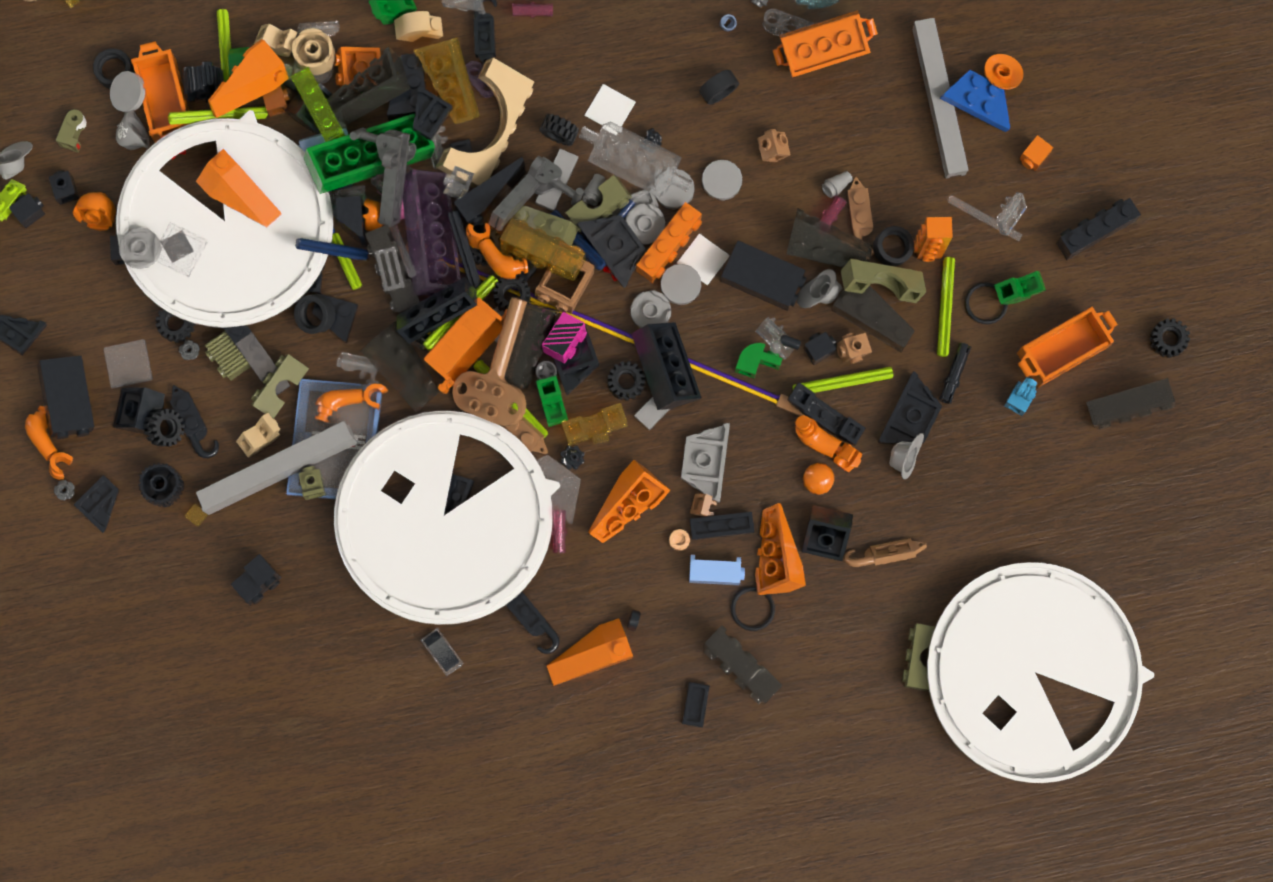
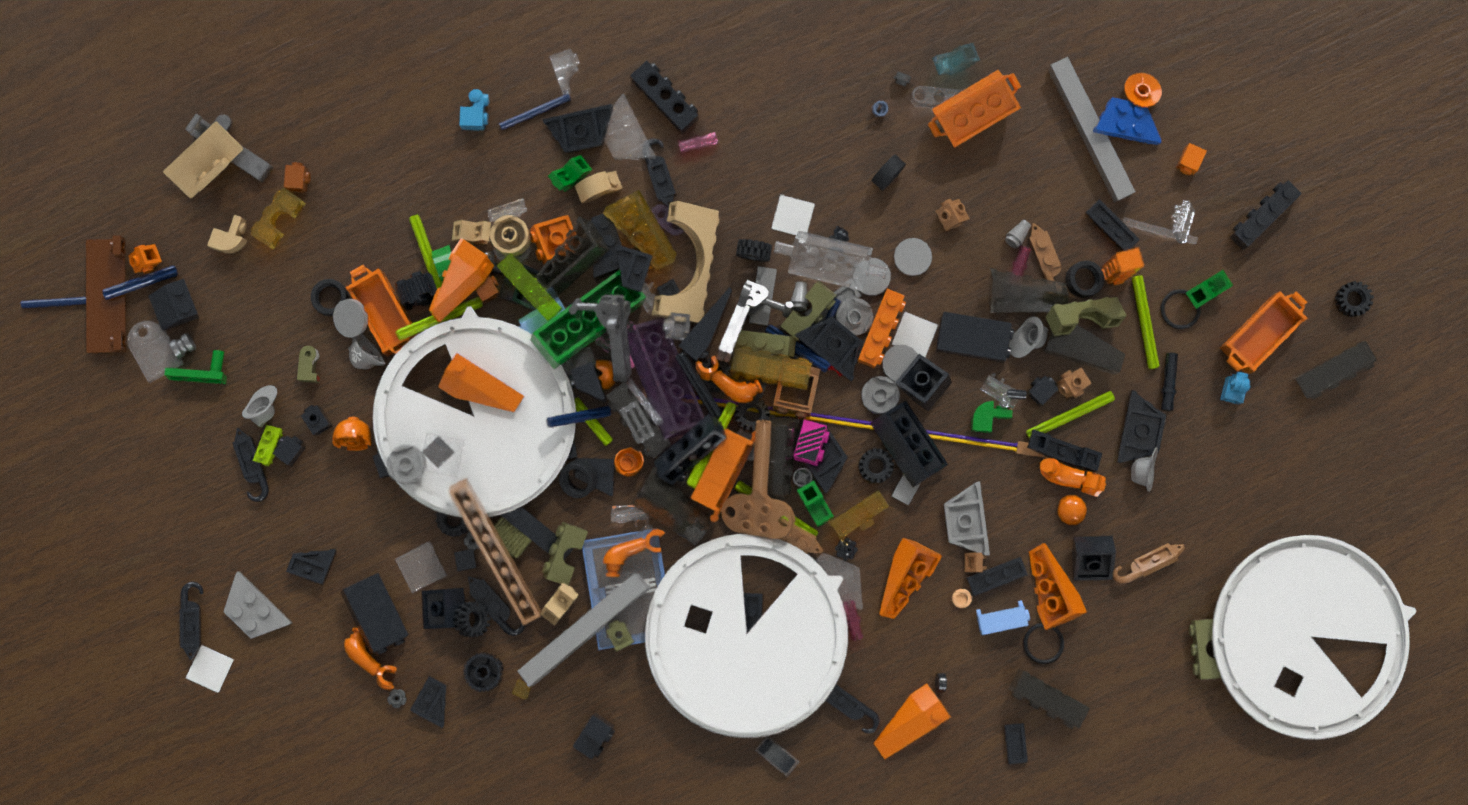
camera: 10 degrees left, 5 degrees up
none -> medium nougat brick [449,478,541,625]
none -> black tile [454,549,477,571]
none -> orange hair [614,447,644,477]
none -> black slope [895,354,952,411]
none -> black plate [1085,199,1140,252]

